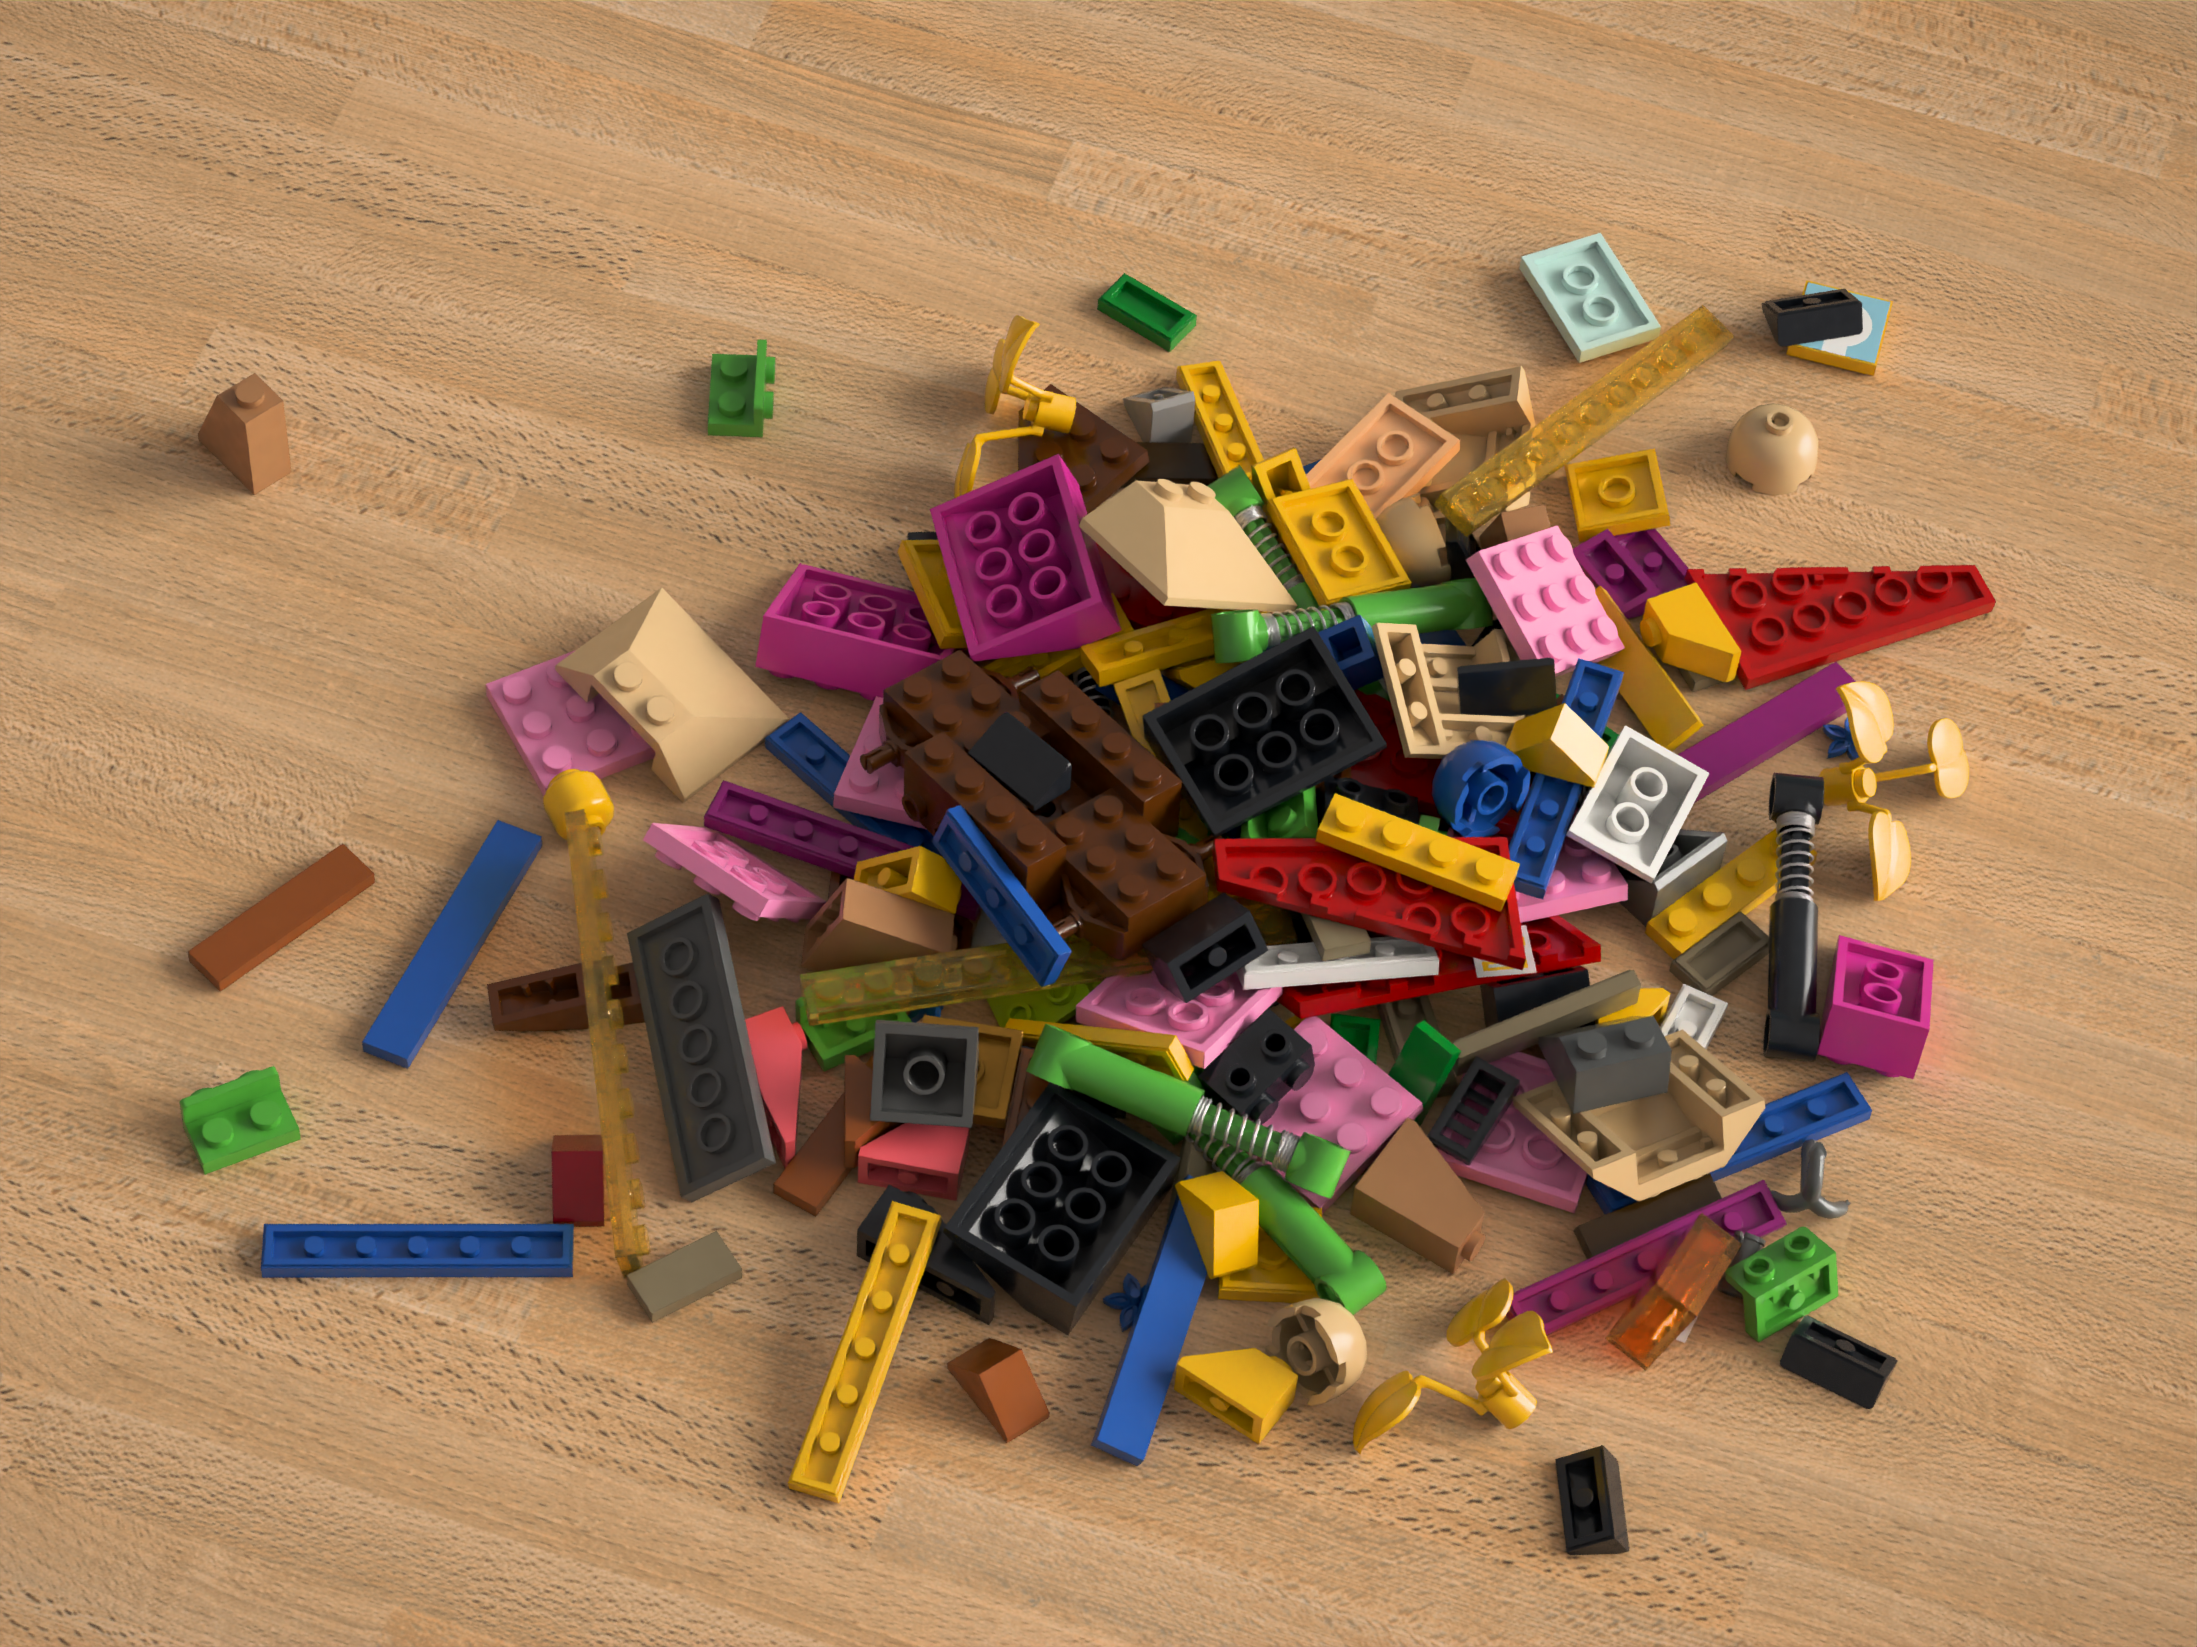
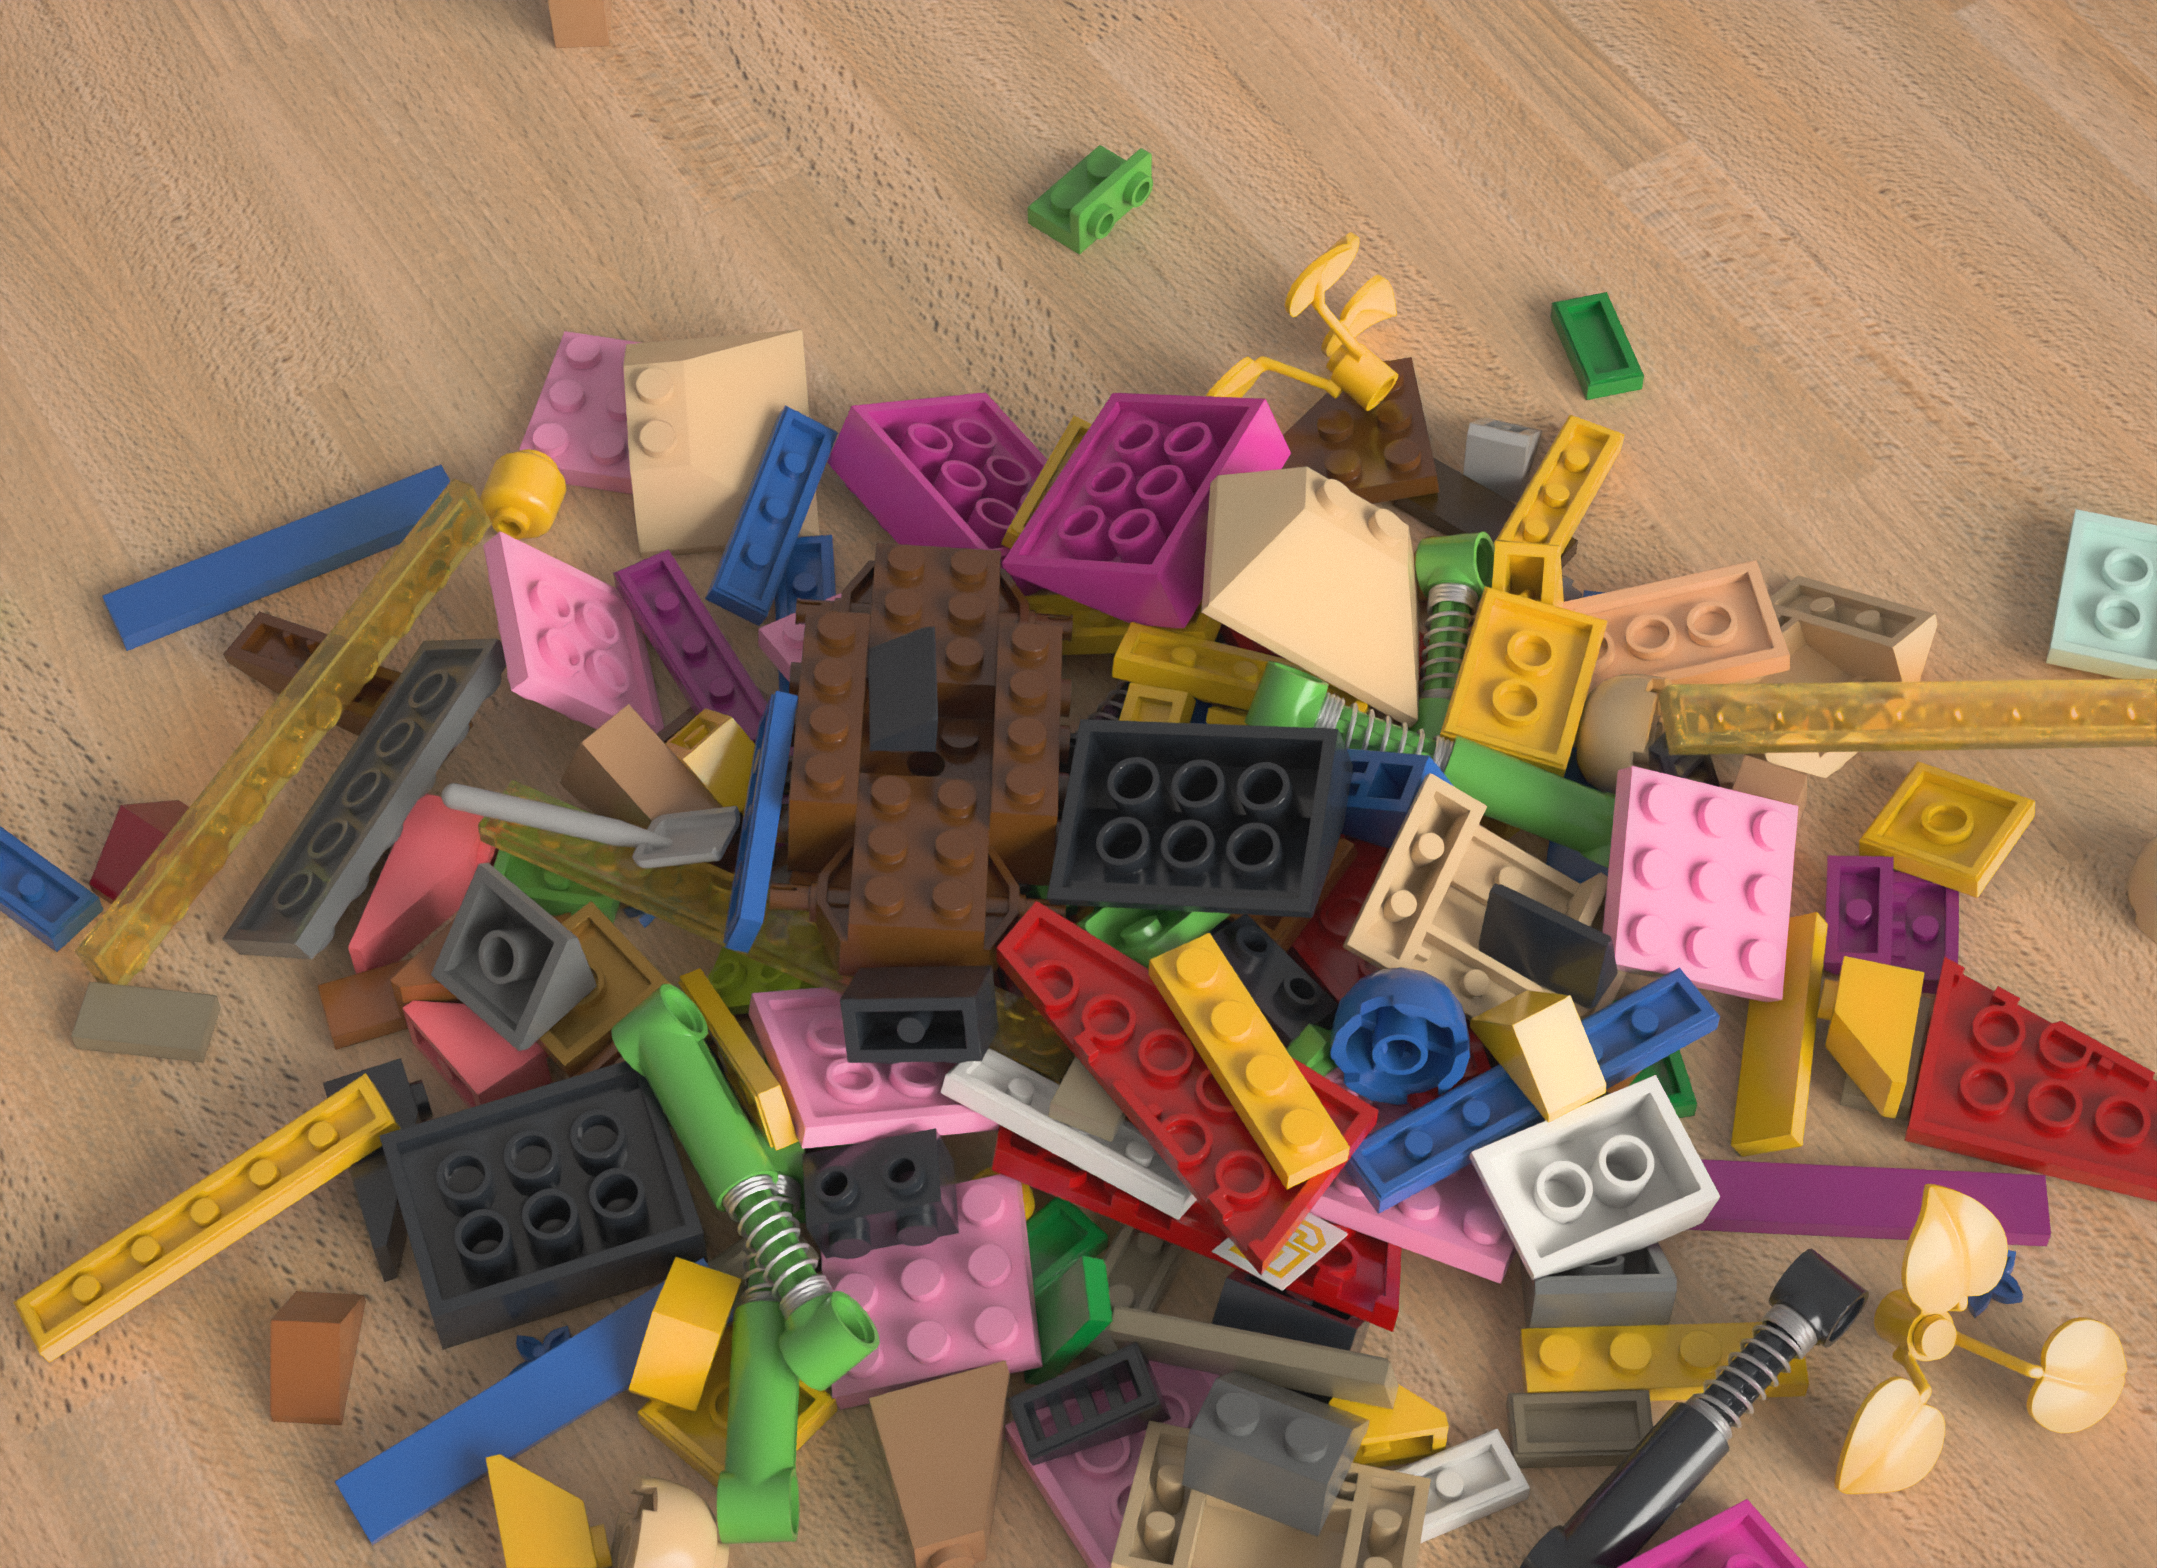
camera: 45 degrees right, 0 degrees up
dark orange tile [188,843,375,992] -> none
none -> light grey piece [441,783,740,869]
none -> blue tile [705,405,838,626]

